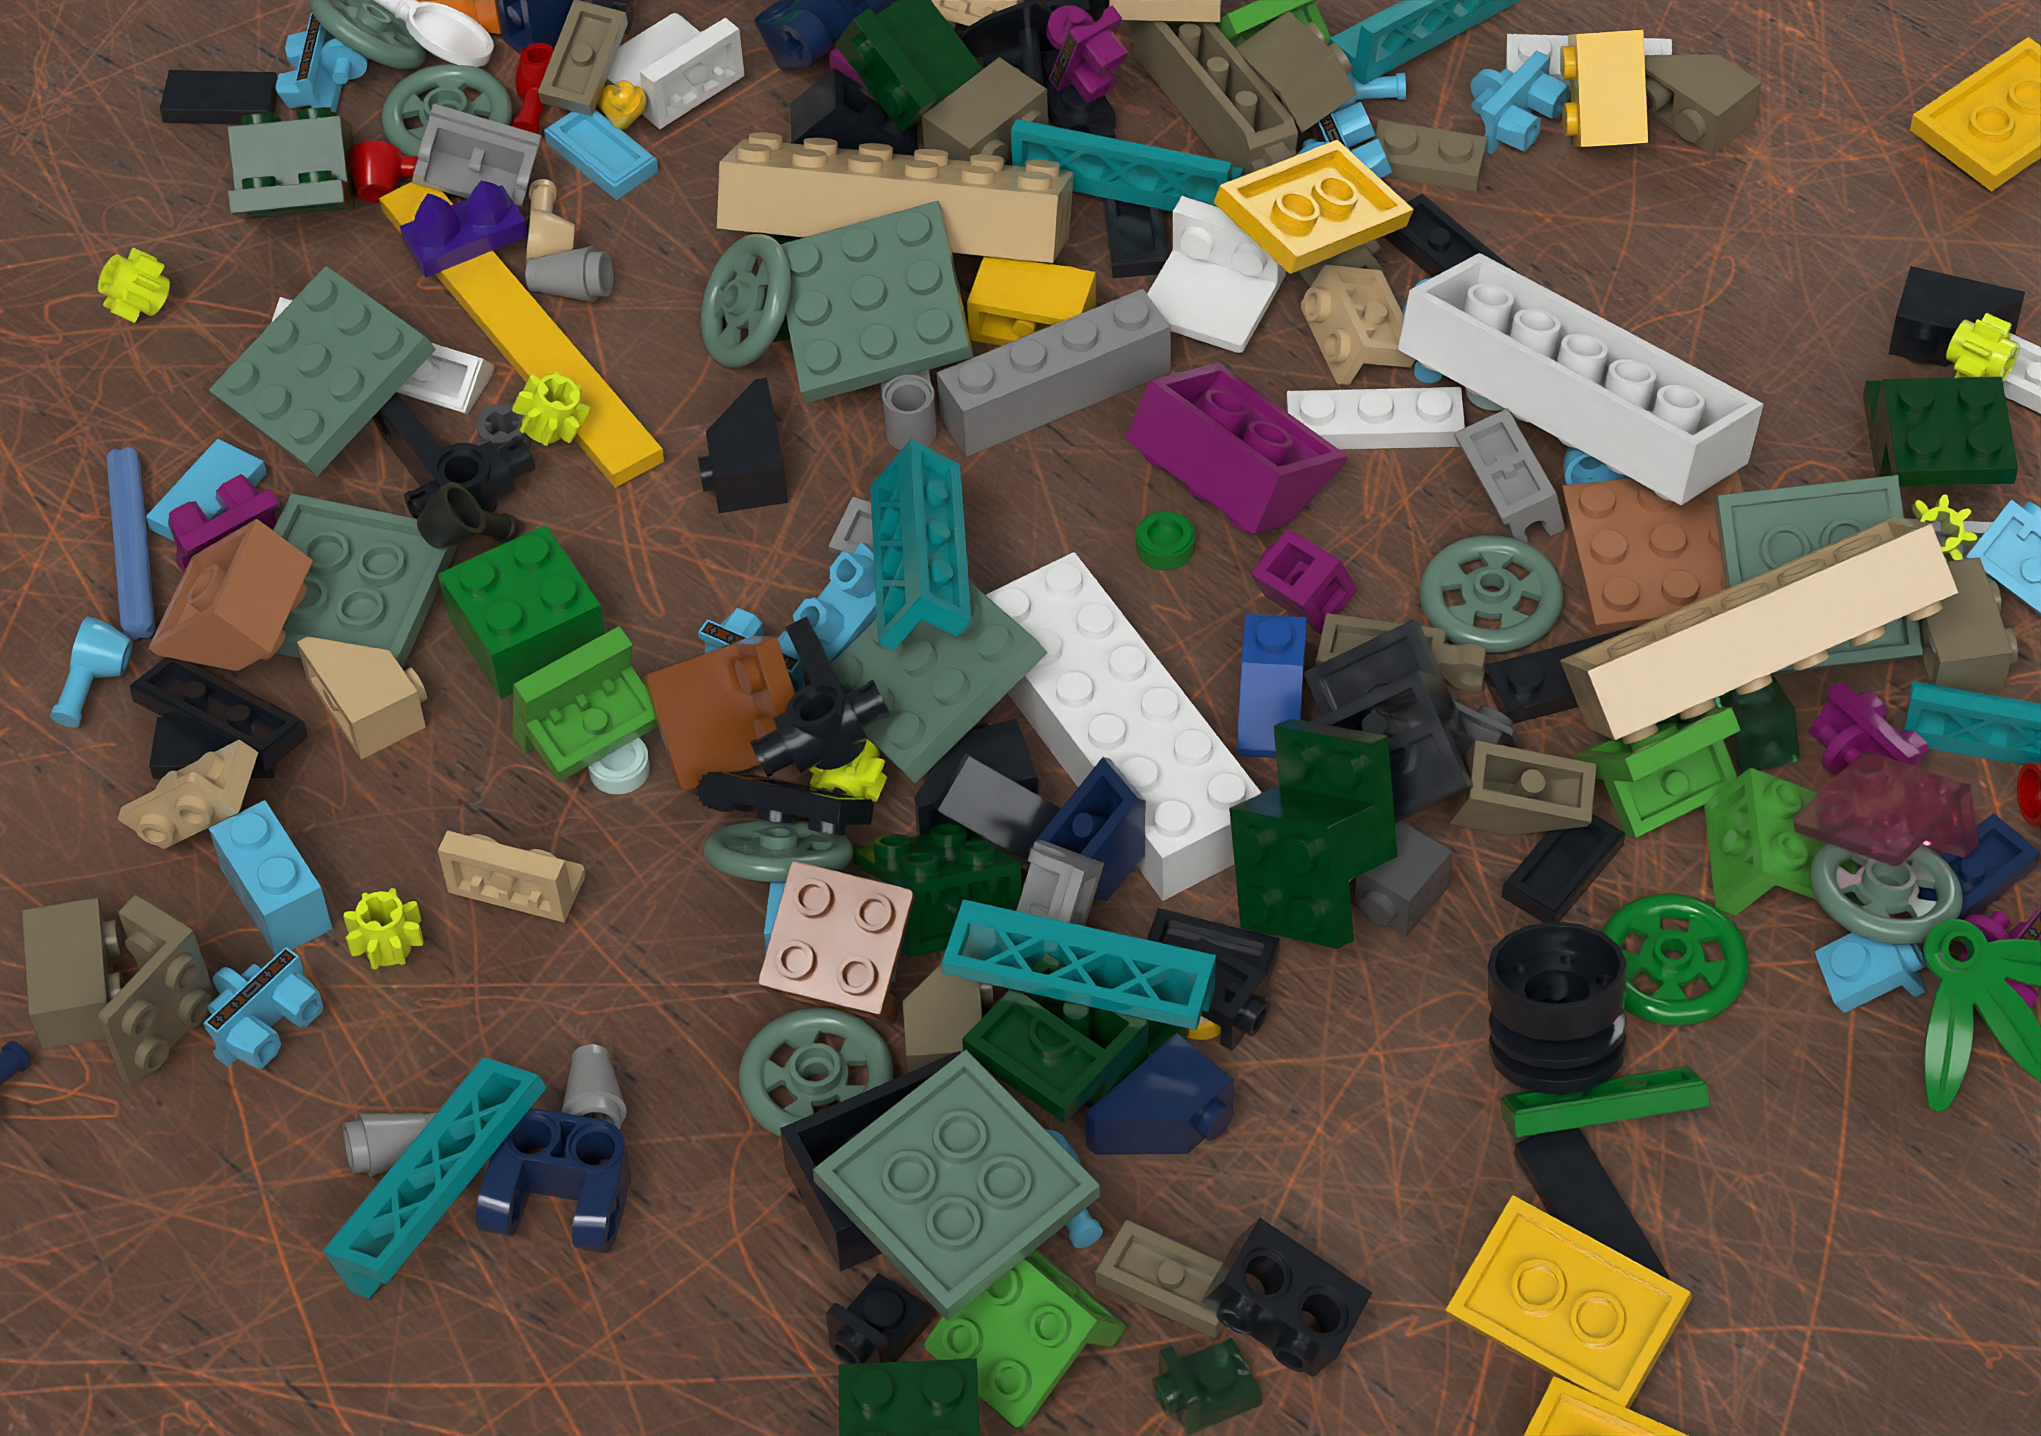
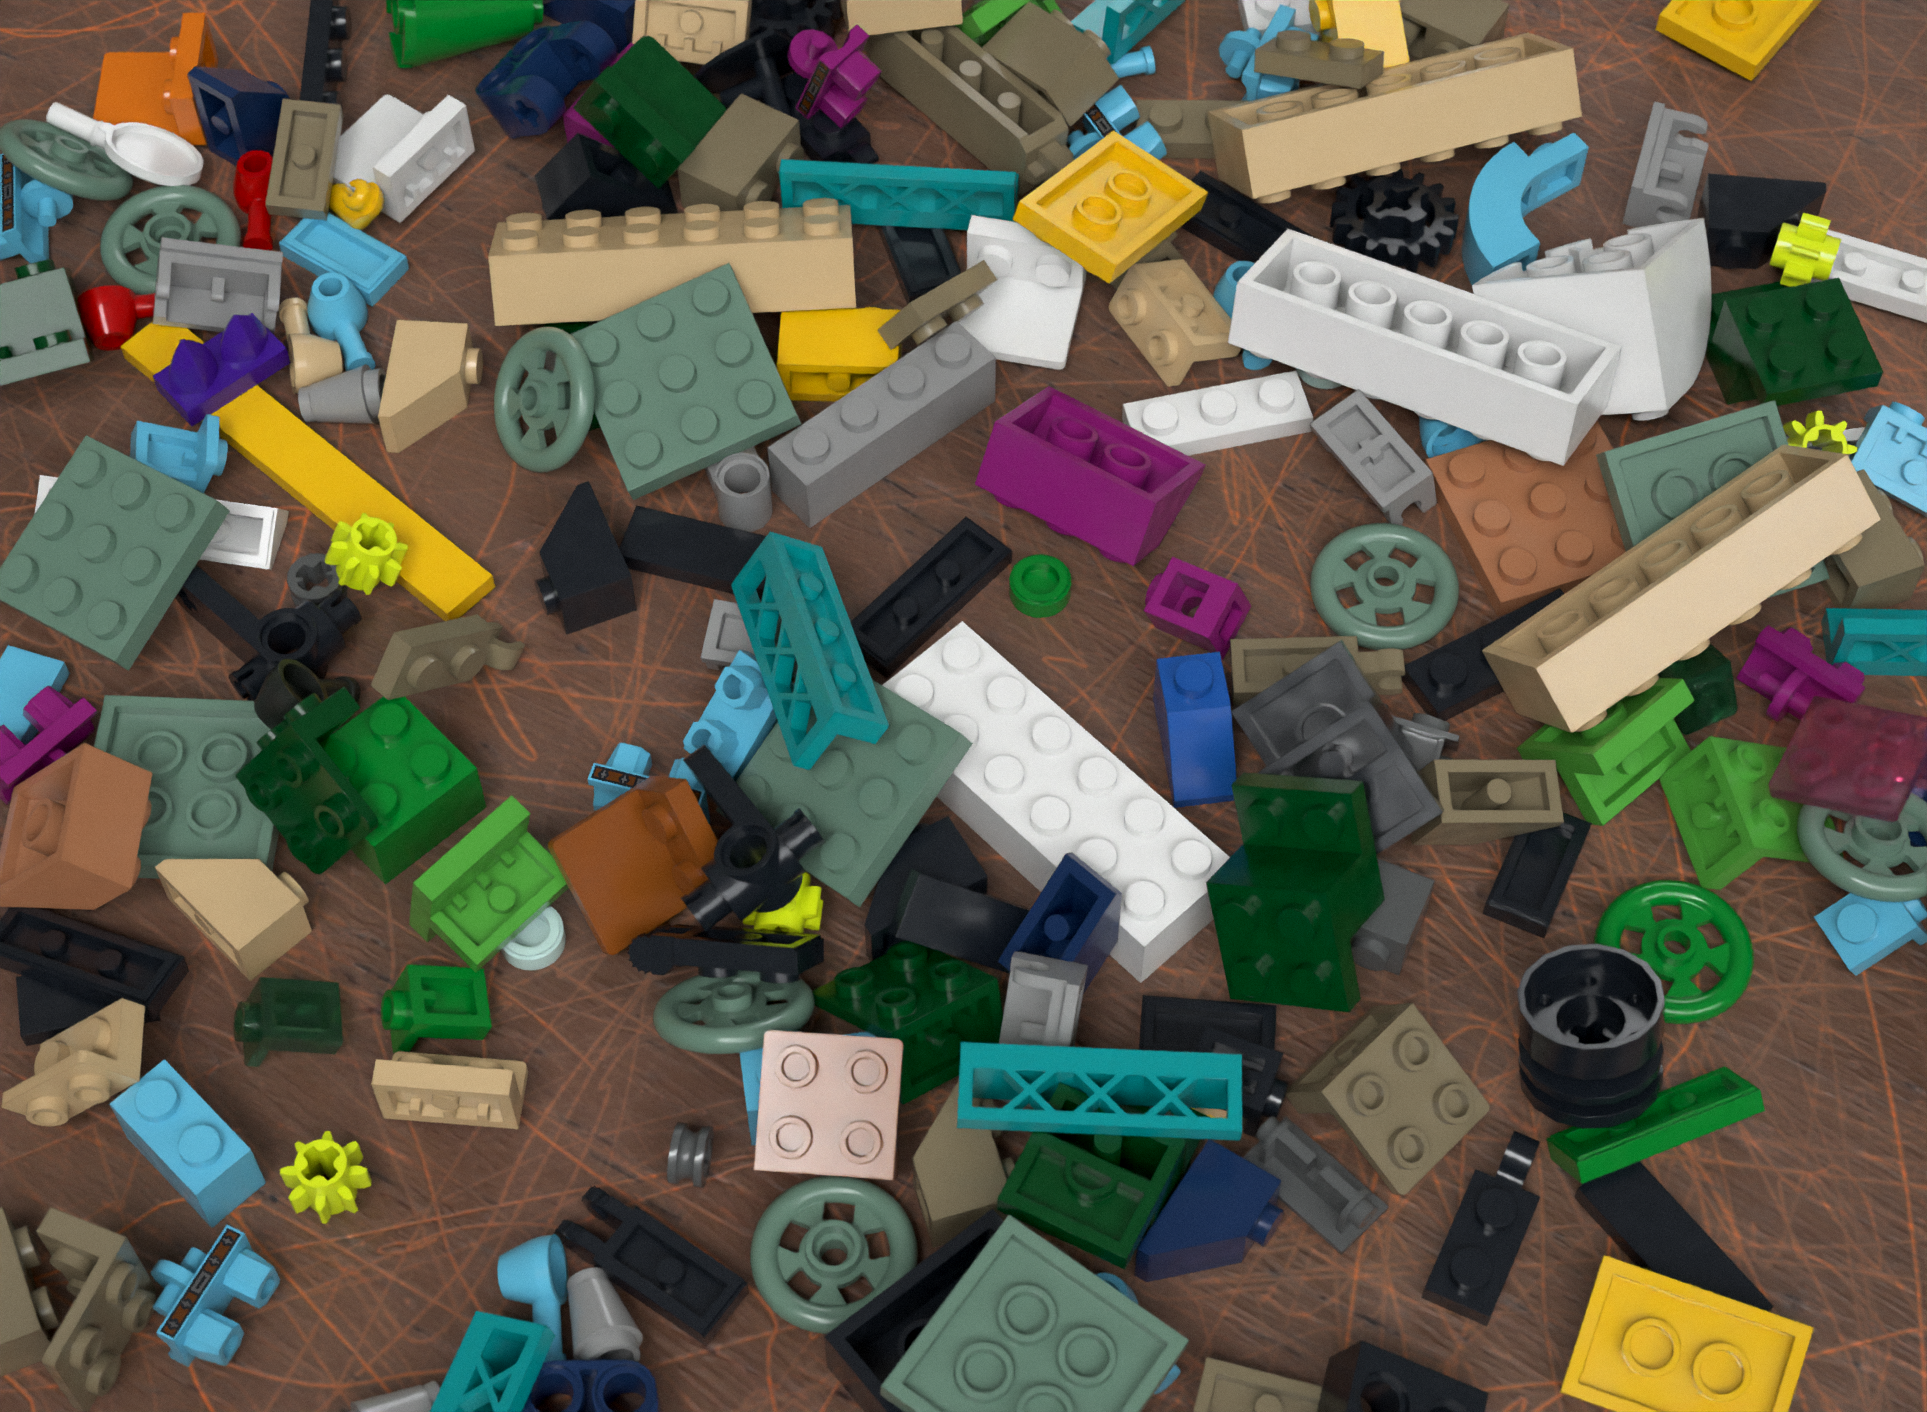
camera: 15 degrees left, 5 degrees up
none -> medium azure bracket [130,414,228,494]
none -> clear green bracket [233,977,343,1067]
none -> dark green bracket [235,687,378,875]
none -> medium azure bar [307,273,376,371]
none -> dark tan plate [371,614,525,700]
none -> tan slope [378,320,483,453]
none -> green bracket [381,964,492,1053]
none -> medium azure bar [497,1234,569,1362]
none -> black hinge [554,1186,749,1346]
none -> black tile [619,505,766,601]
none -> dark grey bush [667,1122,714,1188]
none -> black tile [851,516,1012,679]
none -> dark tan plate [877,260,997,350]
none -> tan brick [1207,33,1582,203]
none -> dark grey hinge [1243,1116,1388,1255]
none -> dark tan plate [1254,30,1384,89]
none -> dark tan bracket [1285,1003,1490,1195]
none -> black gear [1329,168,1459,274]
none -> black plate [1422,1131,1540,1327]
none -> medium azure arch [1461,133,1589,285]
none -> white brick [1472,218,1711,420]
none -> light grey hinge [1622,102,1709,228]

